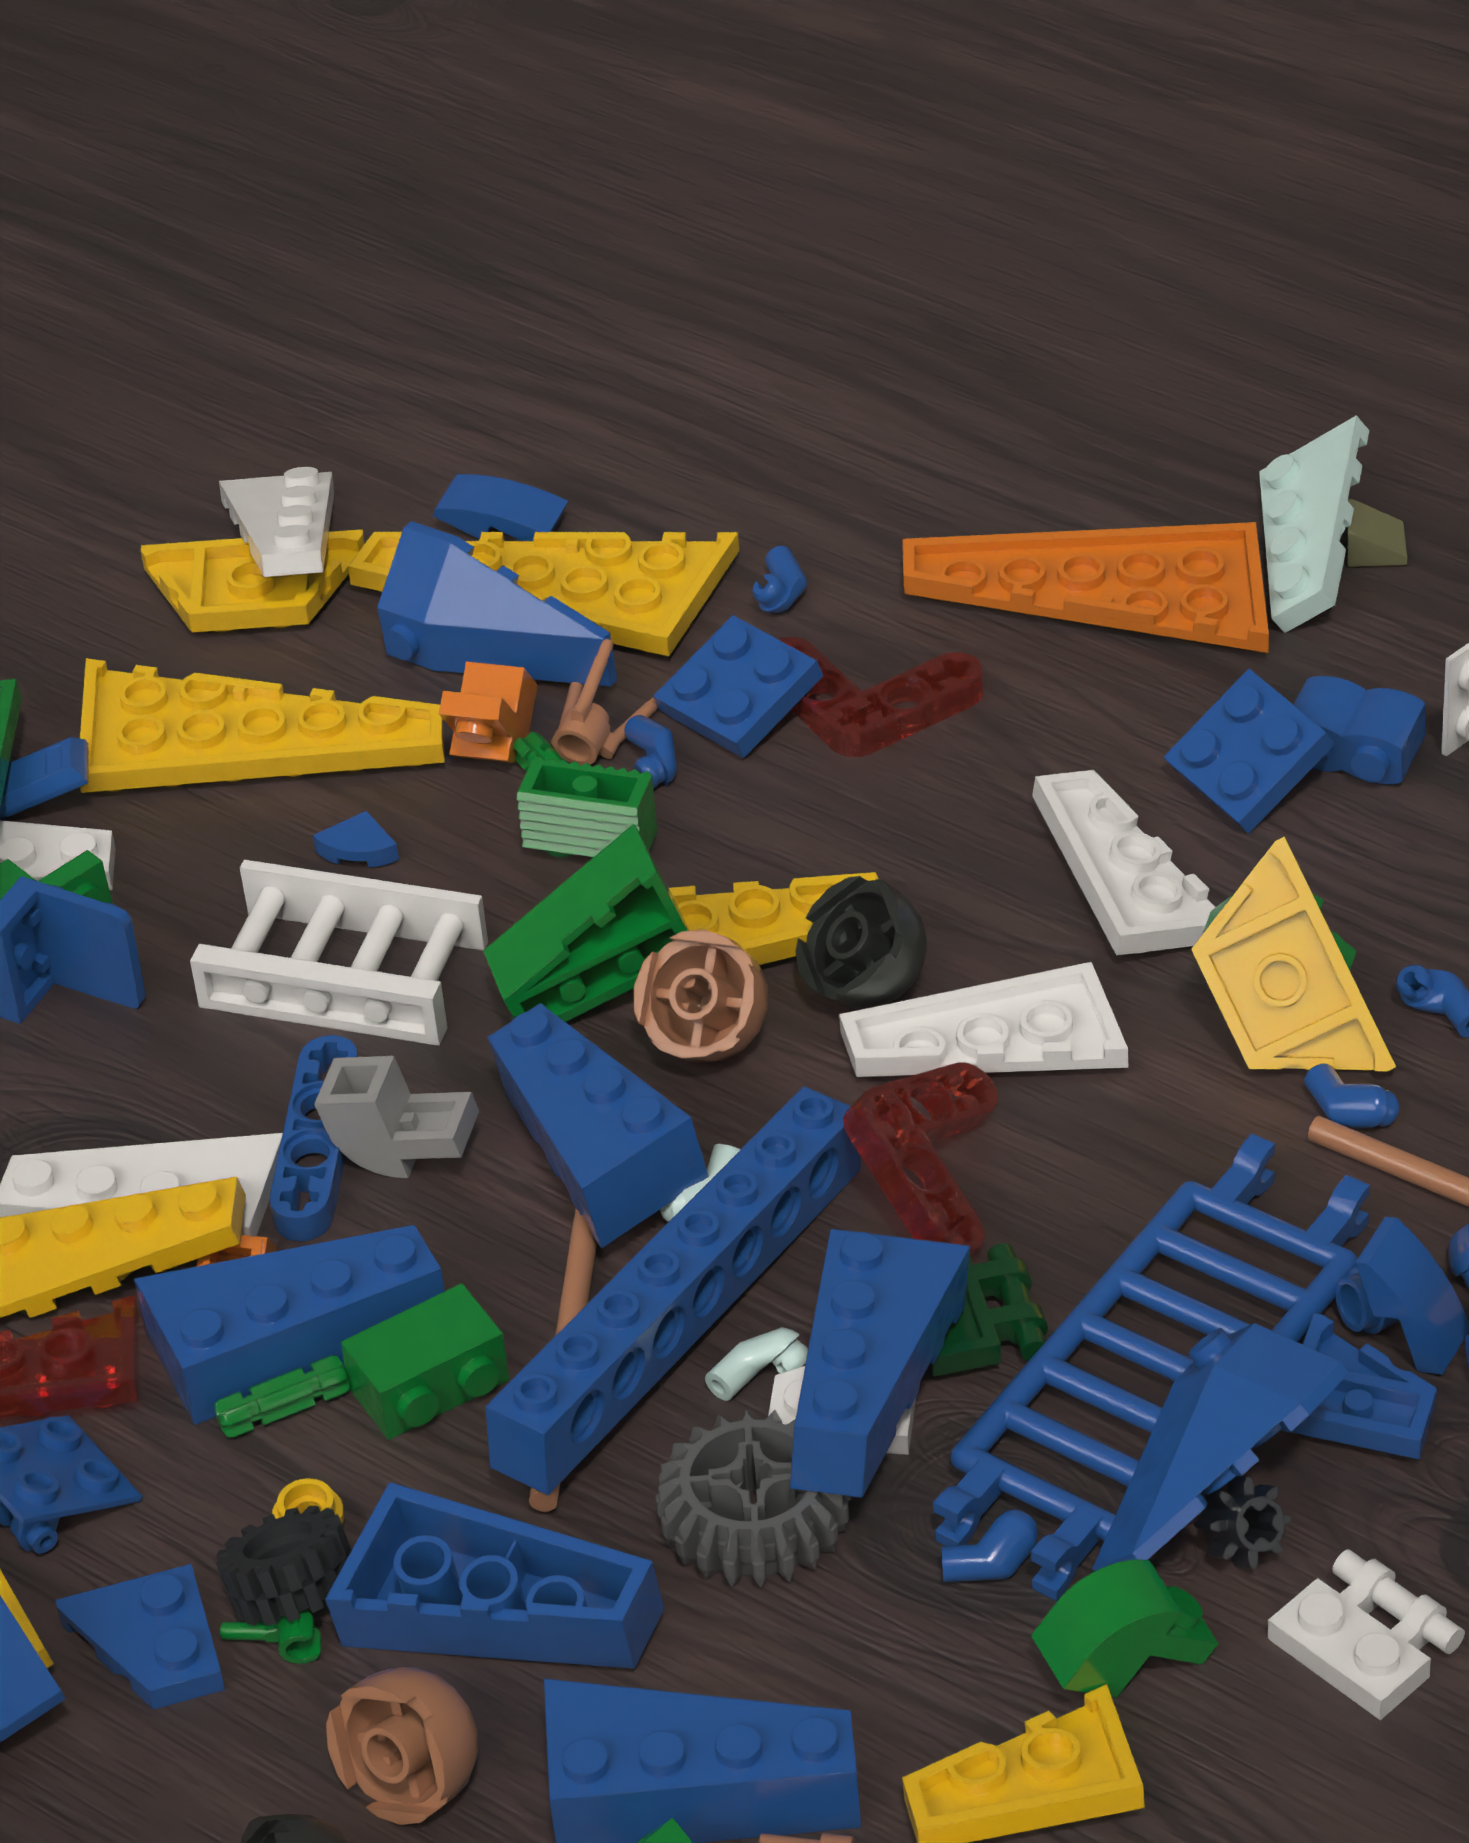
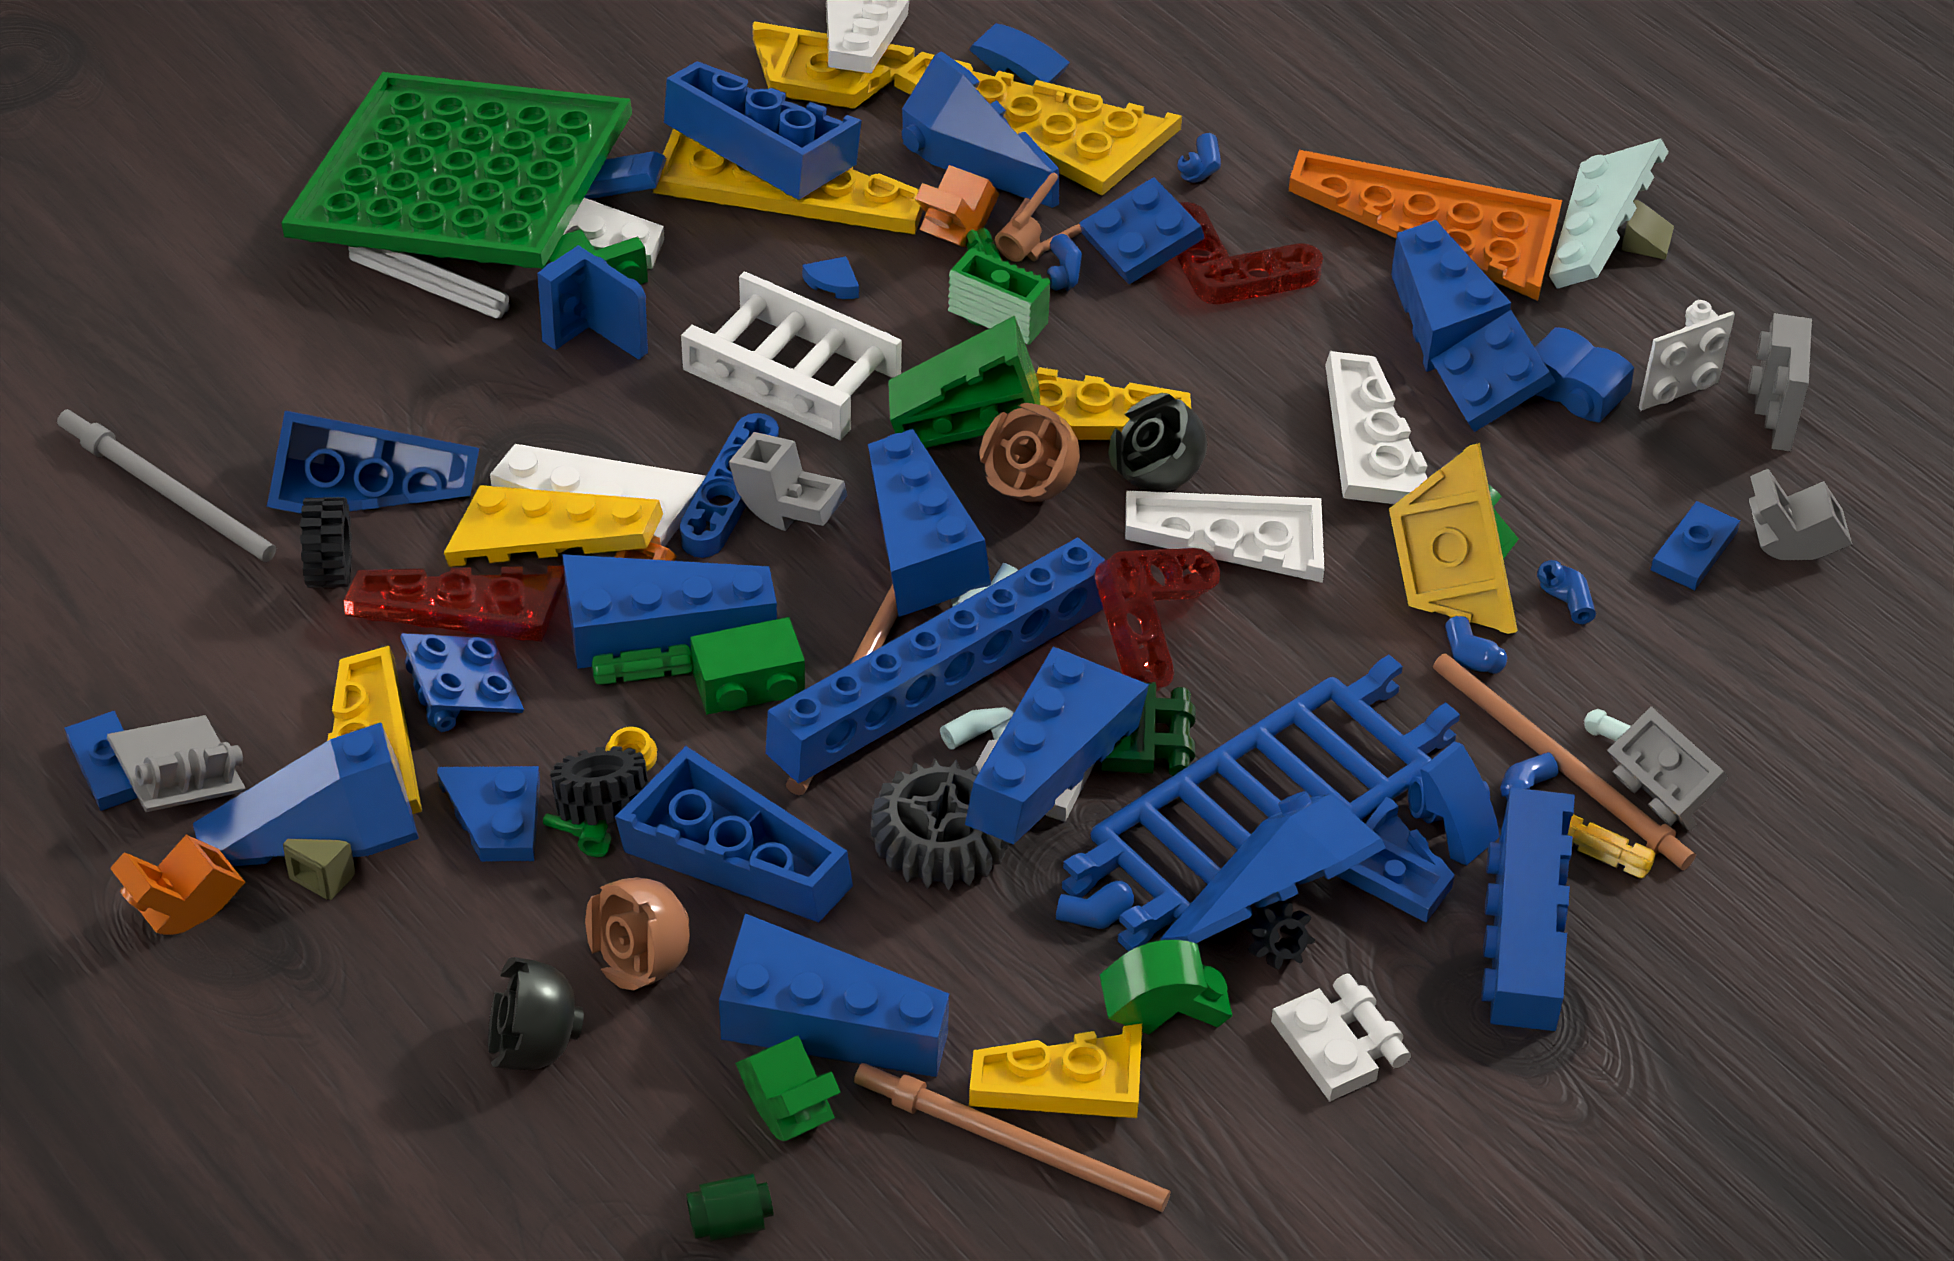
camera: 10 degrees right, 5 degrees up
none -> blue wedge [664,61,861,200]
none -> blue wedge [1391,220,1511,372]

